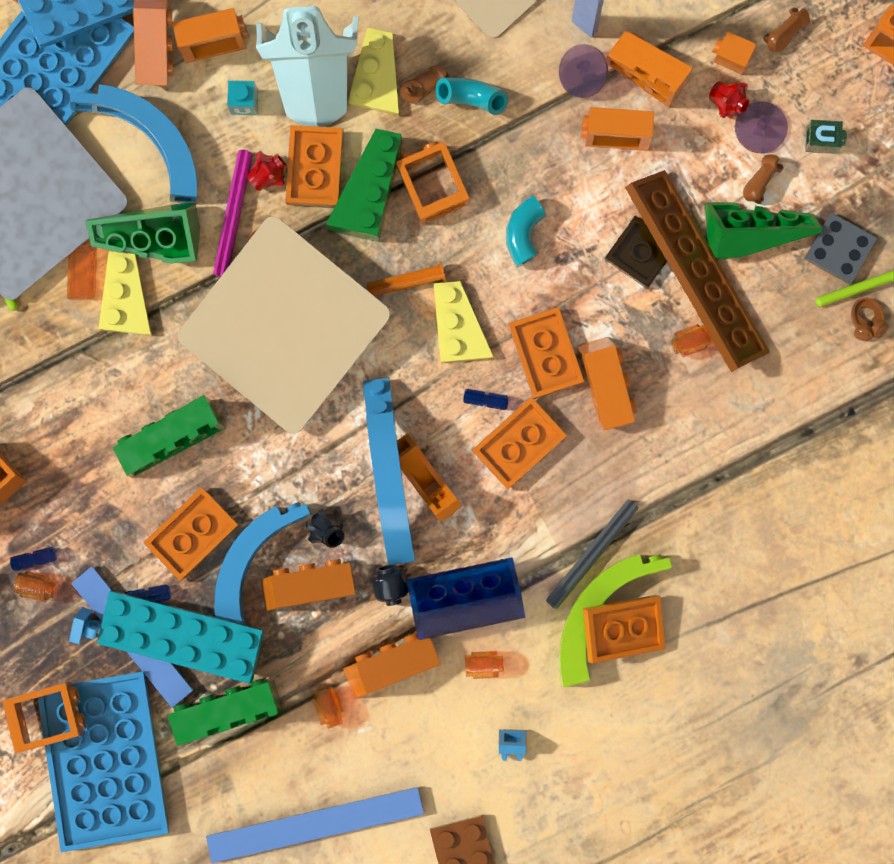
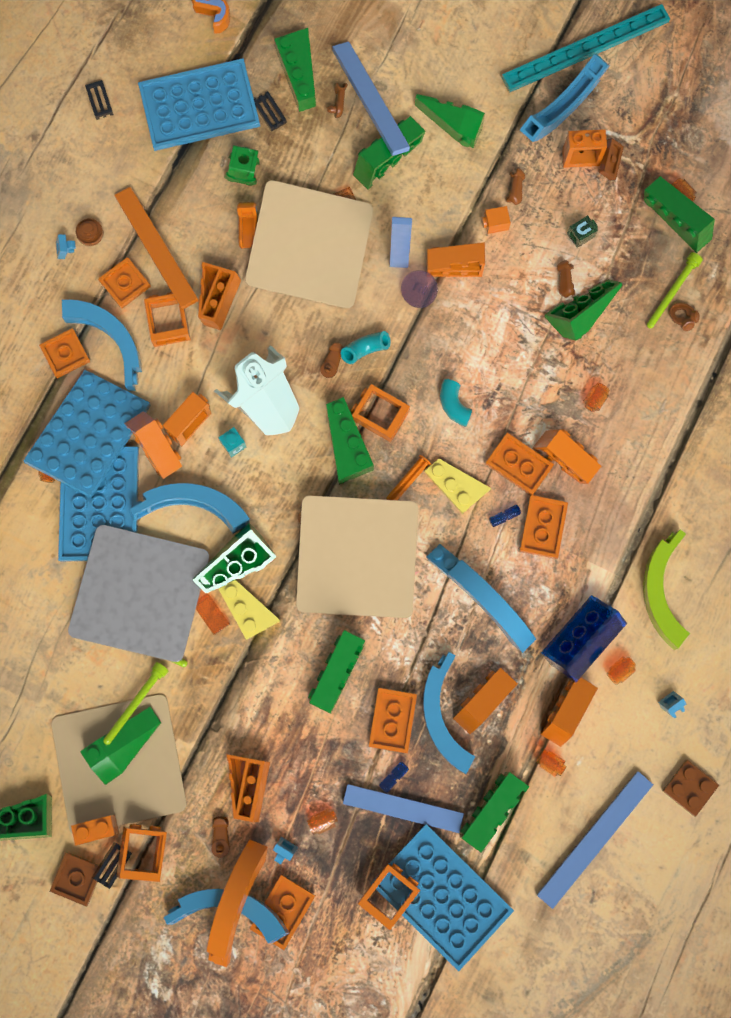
camera: 45 degrees left, 5 degrees down
clear blue piece [10,547,57,571] -> none
dark azure tile [69,607,102,644] -> none
teal plate [97,591,265,684] -> none
dark pink axle [213,150,253,277] -> none
red rock [247,151,287,191] -> none
orange plate [285,125,343,207] -> none
black rock [305,508,345,548] -> none
light yellow wing [348,27,399,116] -> none
black head [371,564,409,606] -> none
orange arch [397,433,462,522] -> none
dark grey axle [546,499,639,609] -> none
orange window [581,107,654,151] -> none
orange plate [583,595,666,664] -> none
dark brown tile [604,216,667,289] -> none
dark orange plate [625,170,770,373] -> none
red rock [709,81,750,119] -> none
clear purple piece [735,101,788,154] -> none
dark grey tile [804,212,877,285] -> none

